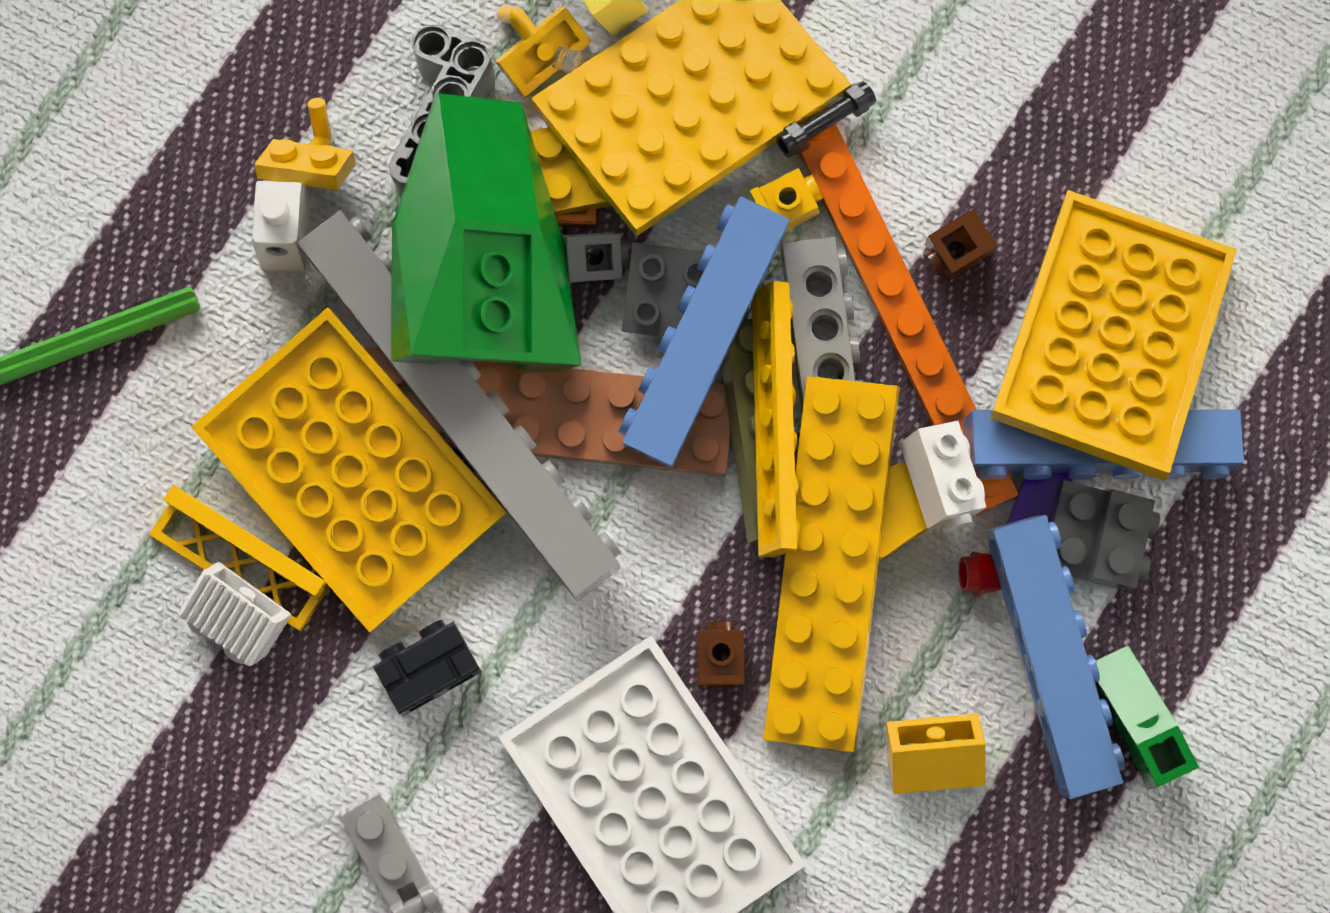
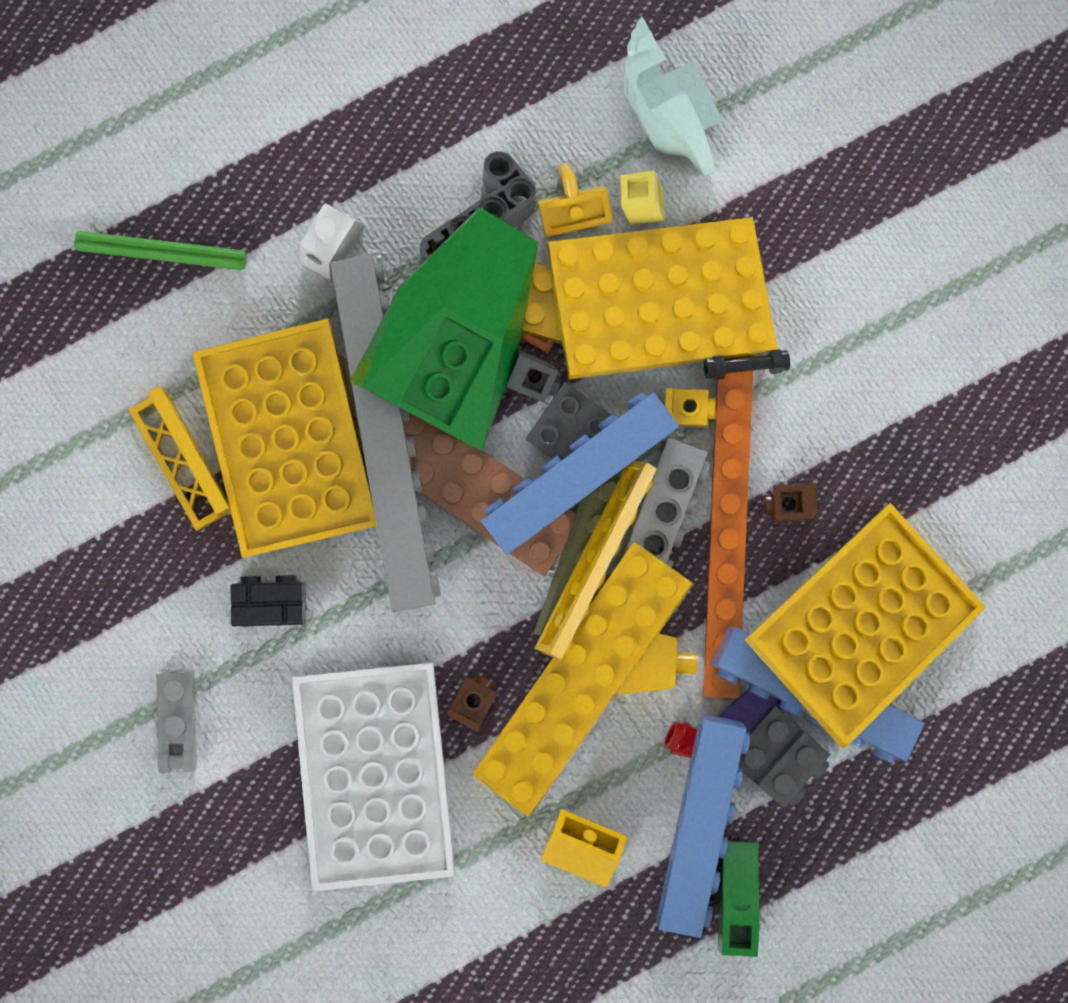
camera: 25 degrees right, 5 degrees up
white brick [178,562,292,666] -> none
yellow plate [254,98,356,190] -> none
clear hand [552,46,599,74] -> none
white brick [900,421,986,532] -> none

